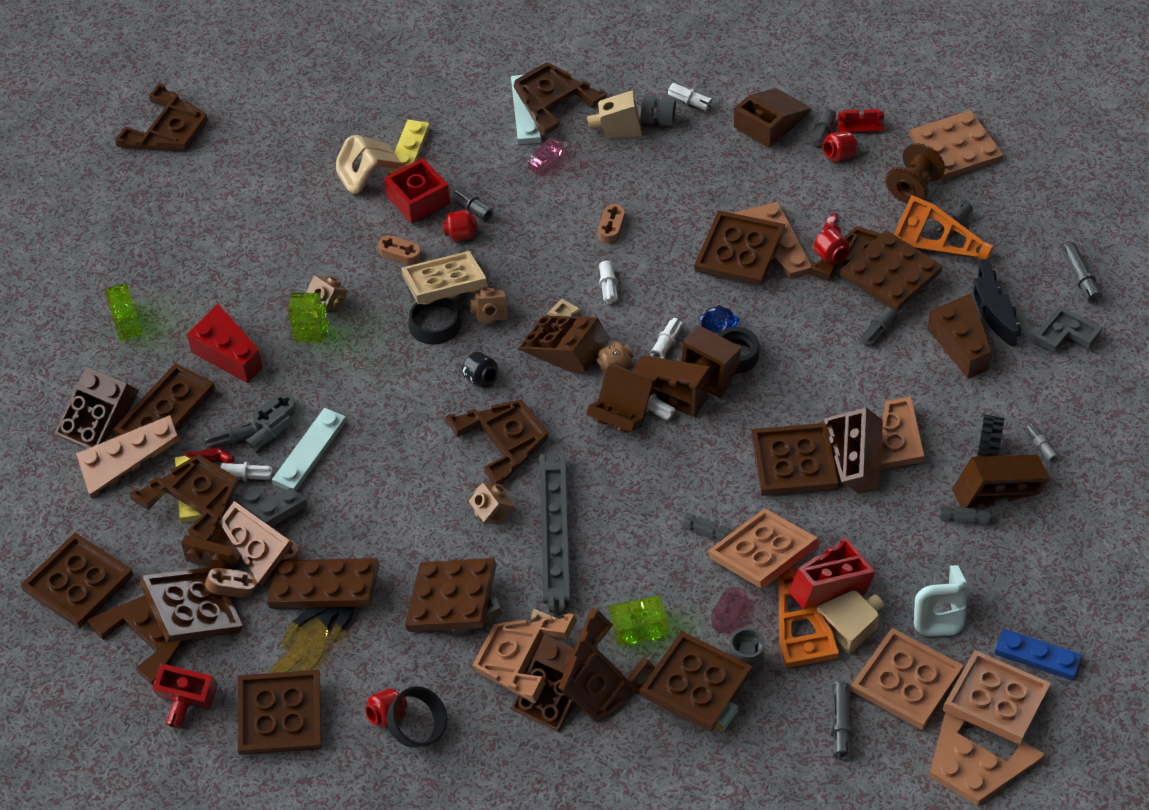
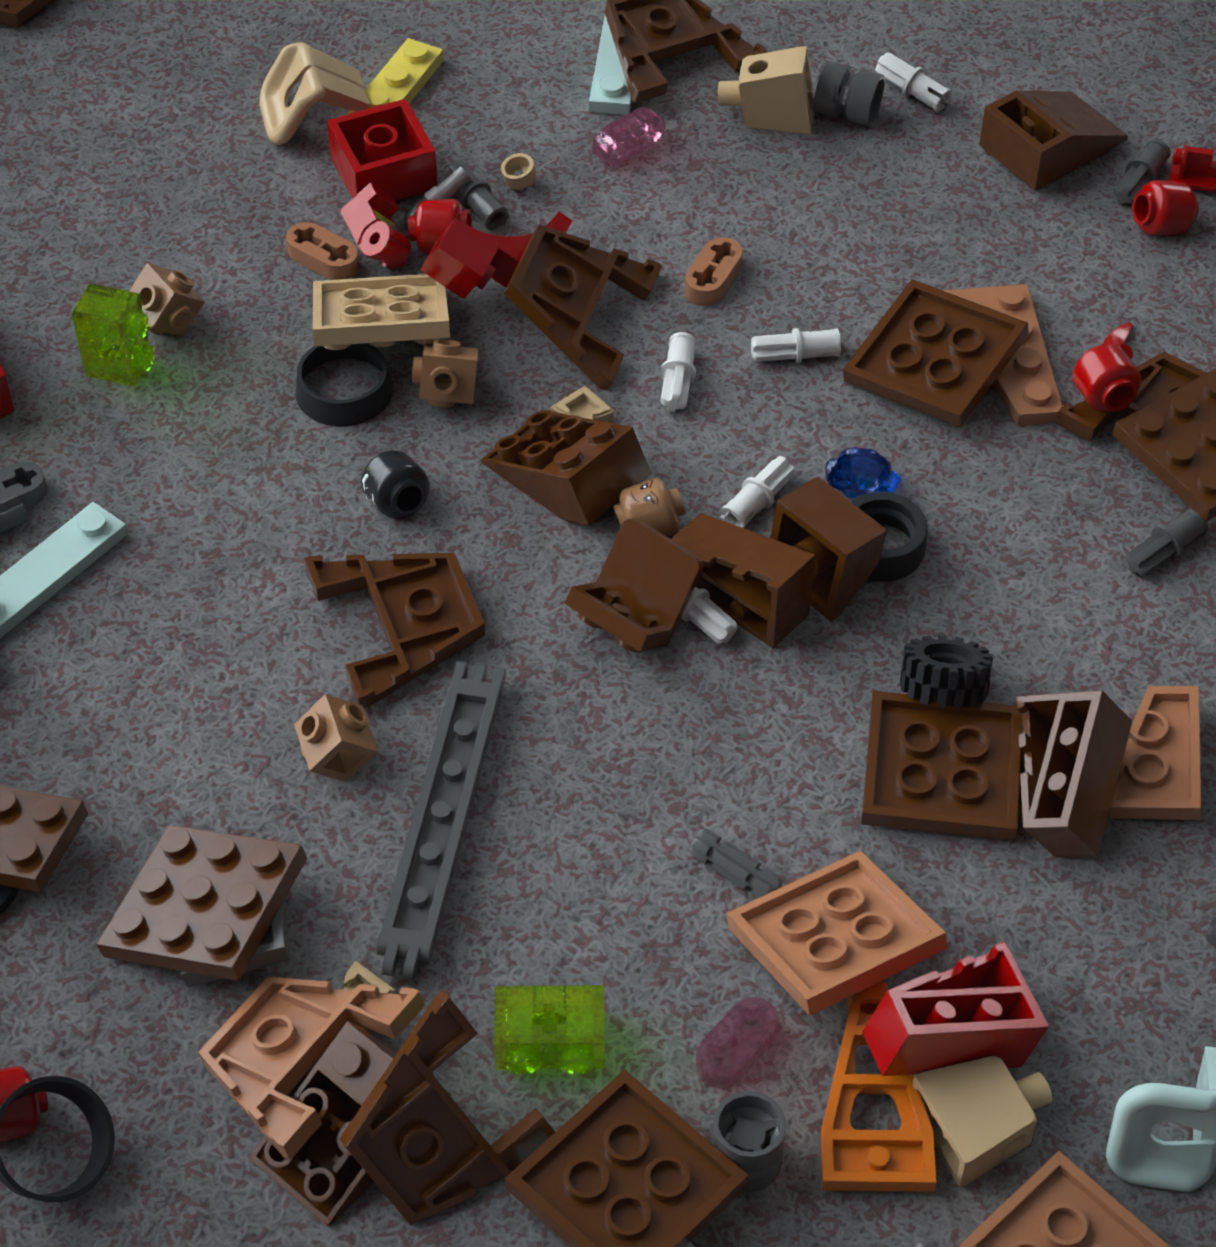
camera: 10 degrees right, 0 degrees up
none -> leg [340,183,411,270]
none -> light grey piece [403,166,471,229]
none -> red arch [420,211,573,299]
none -> tan hinge [501,153,536,191]
none -> reddish brown wing [504,225,662,390]
none -> white axle [751,328,841,363]
none -> black tyre [900,635,993,709]

